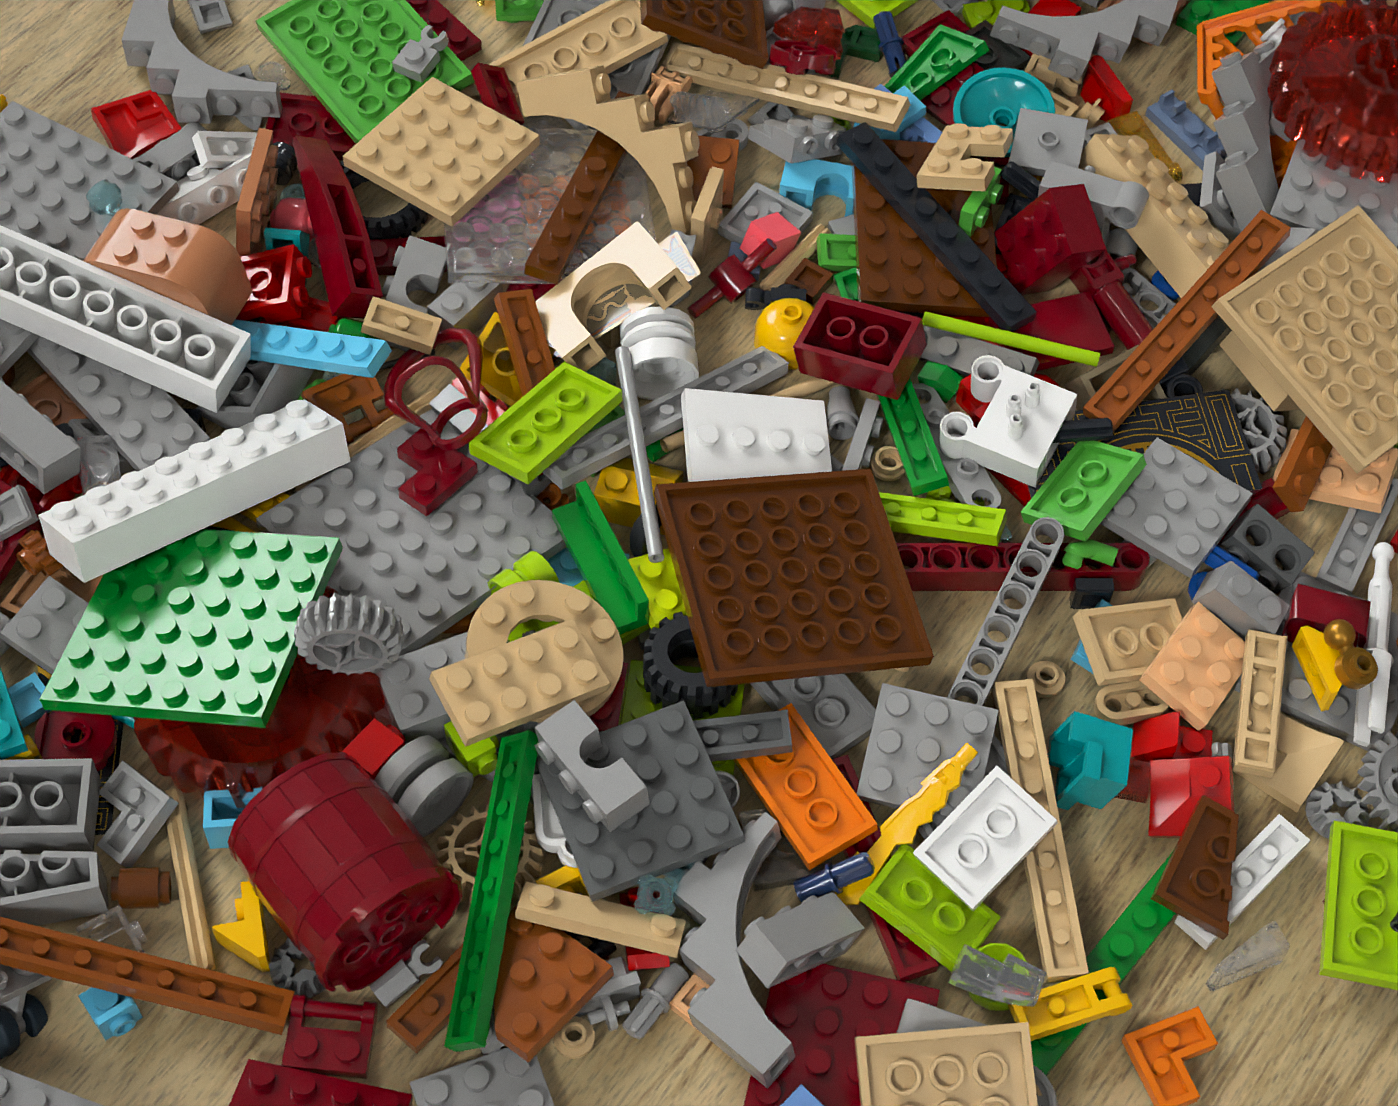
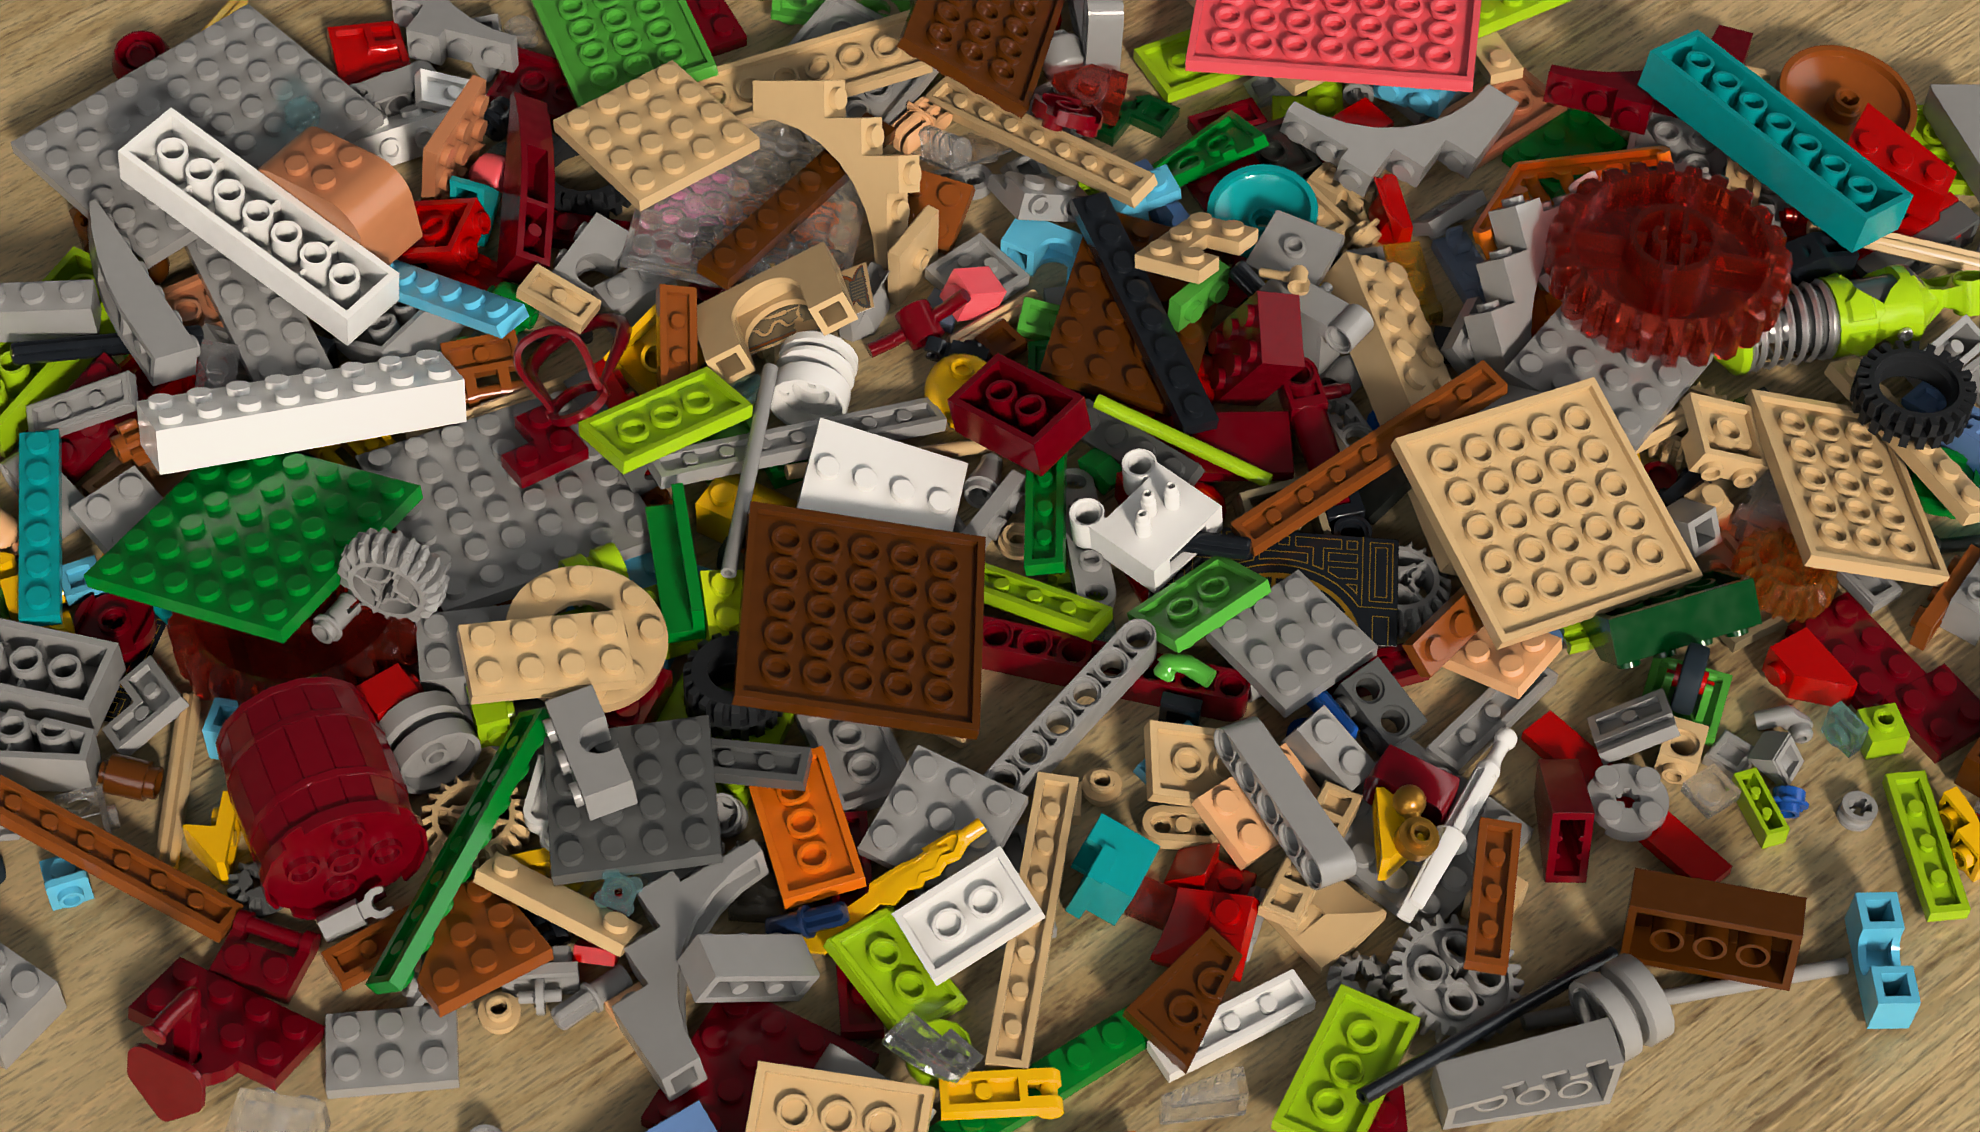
camera: 15 degrees right, 5 degrees down
light grey plate [392,25,448,83] -> none
dark red plate [471,62,525,125] -> none
dark blue axle [873,11,906,77] -> none
none -> light grey pin [312,593,362,644]
none -> light grey beam [1213,716,1357,890]
none -> tan hand [1259,265,1310,296]
none -> light grey plate [1412,189,1488,239]

